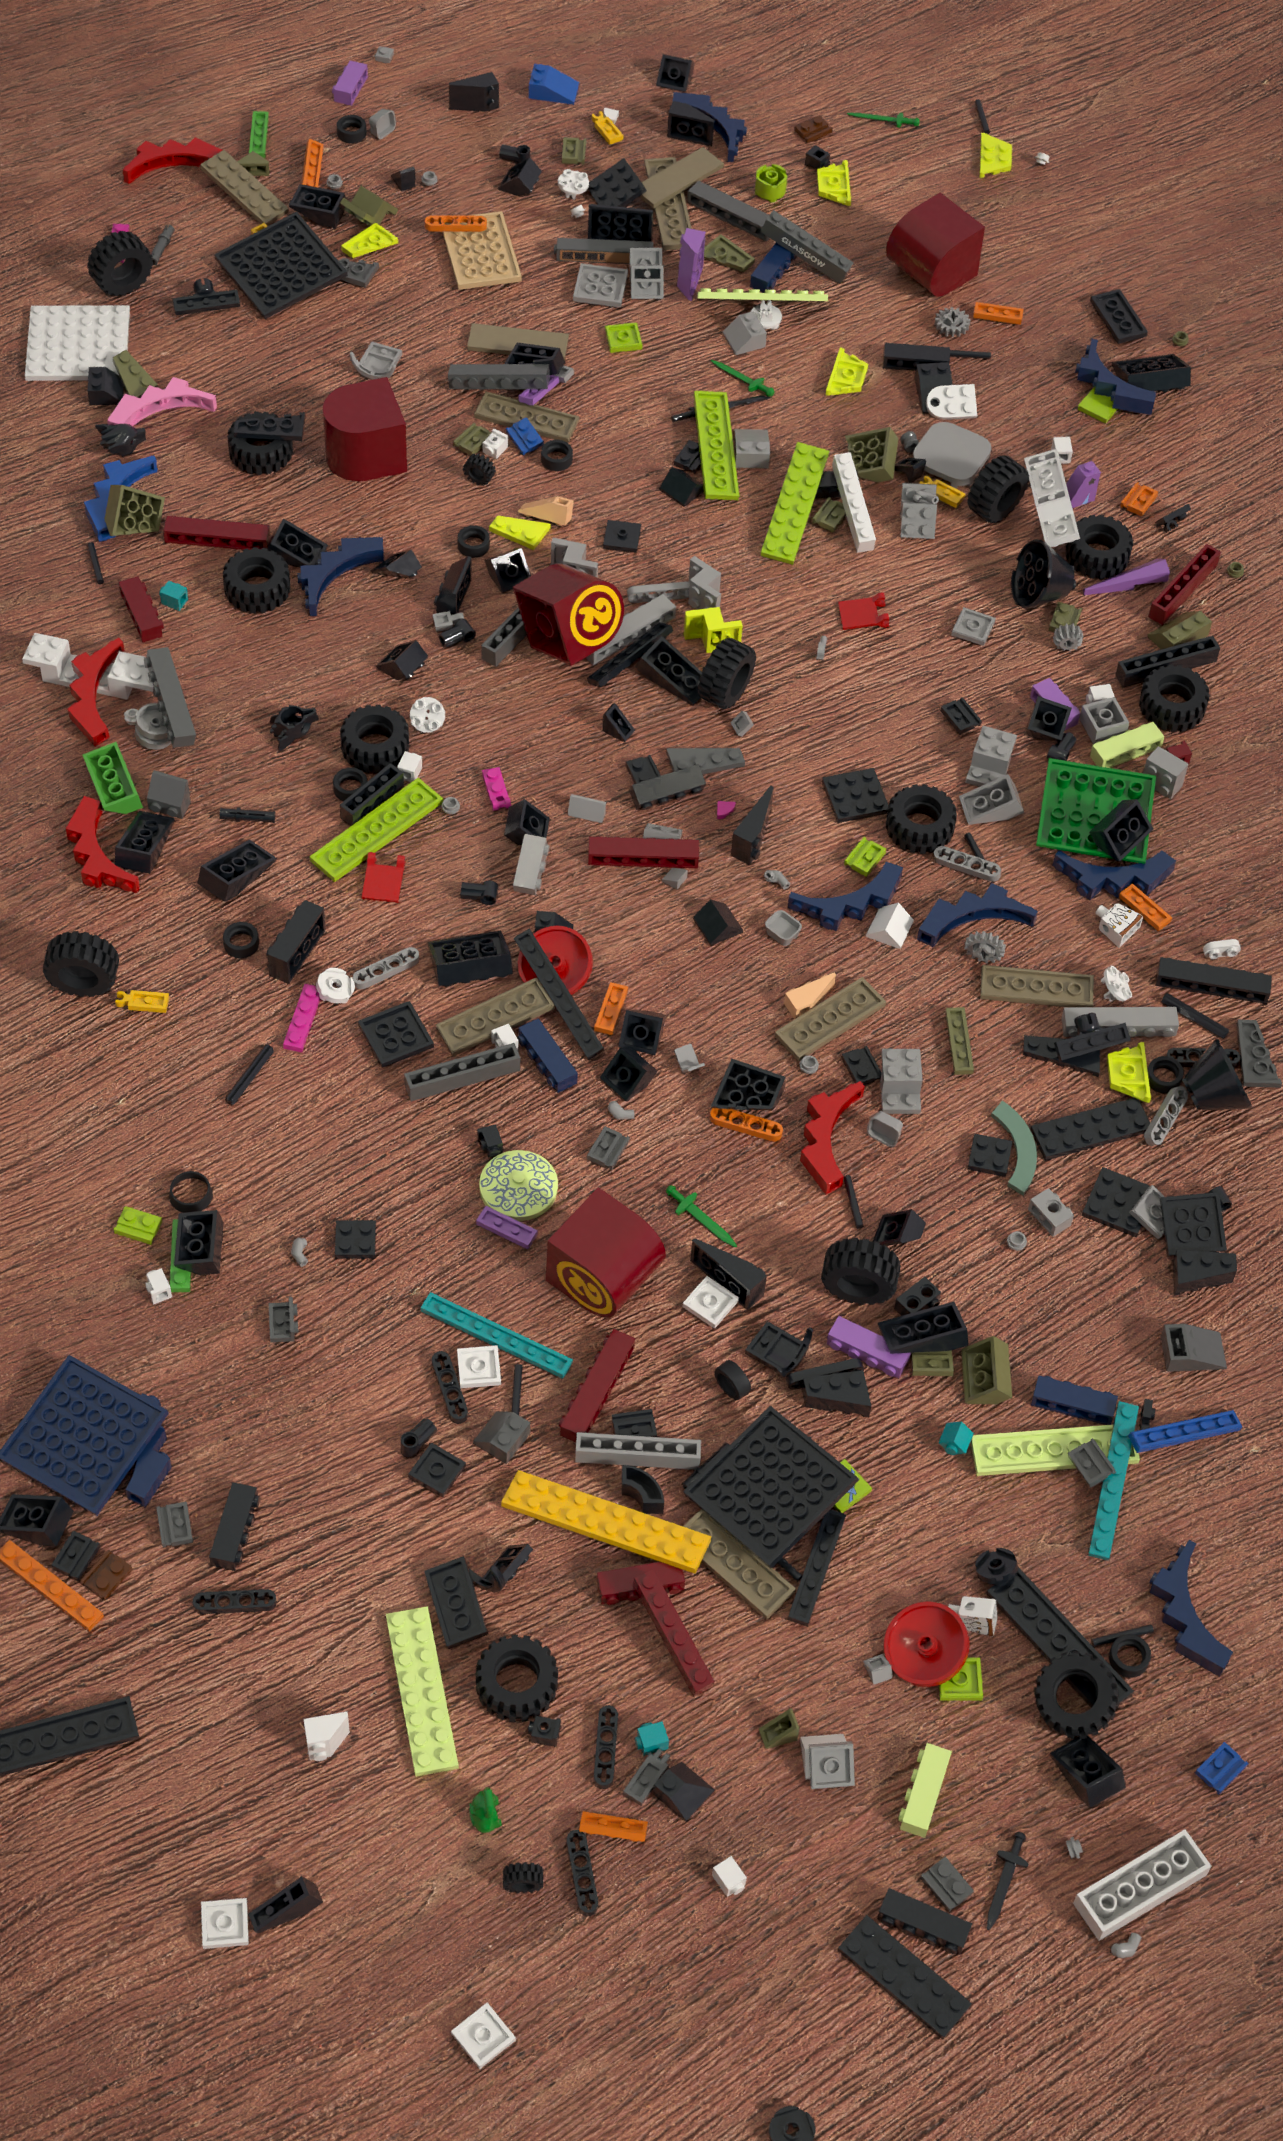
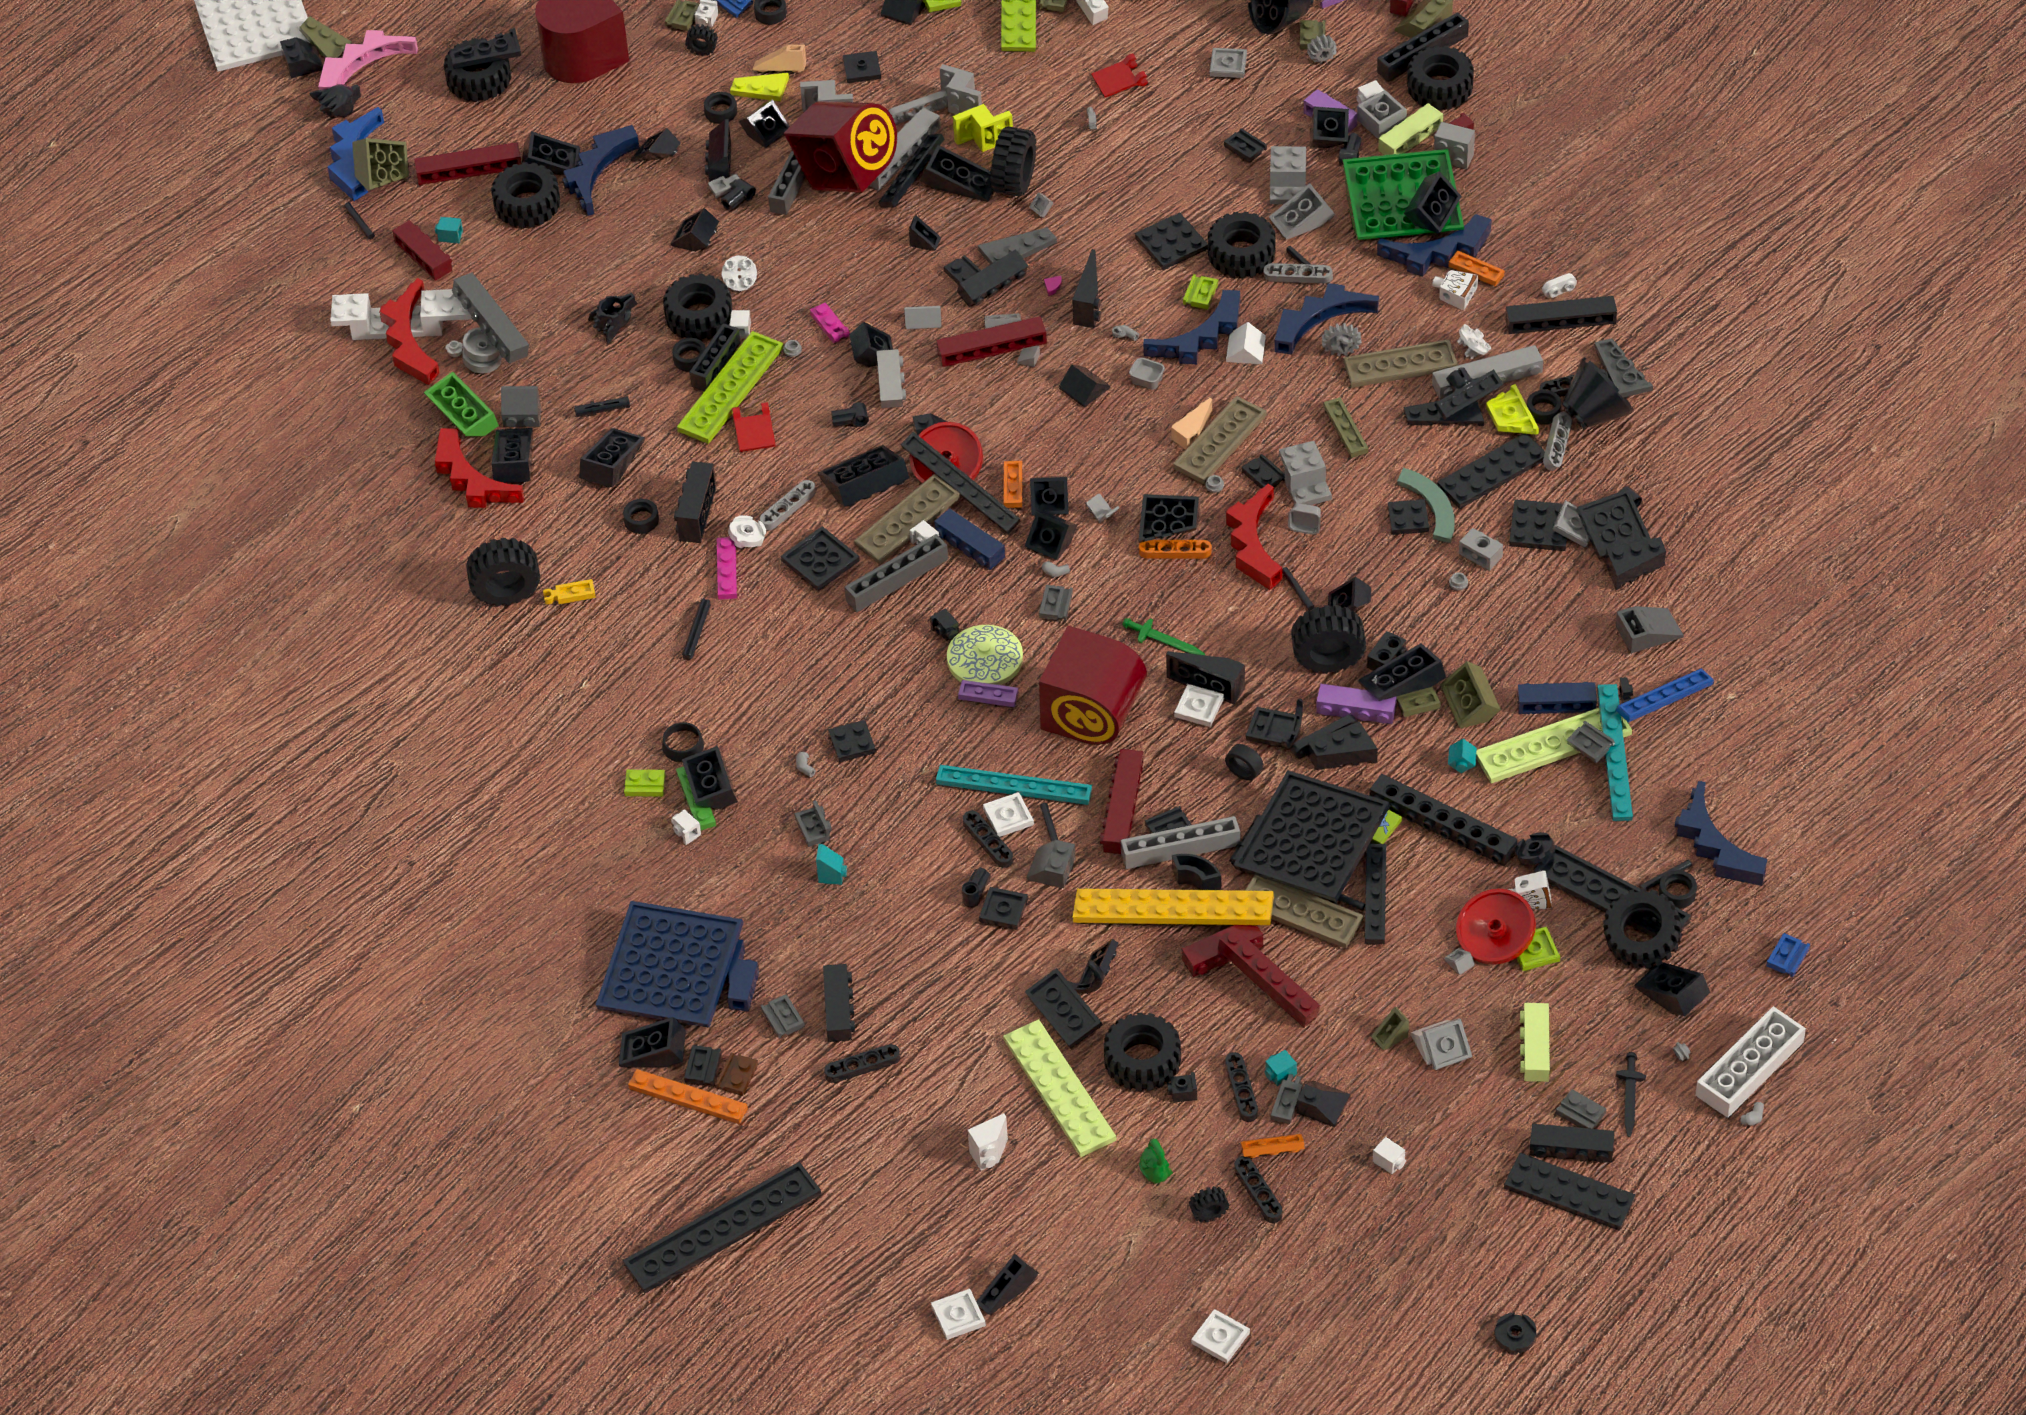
camera: 10 degrees left, 5 degrees down
black axle [1161,993,1229,1039] -> none
none -> teal slope [816,844,847,885]
none -> black brick [1369,773,1517,866]

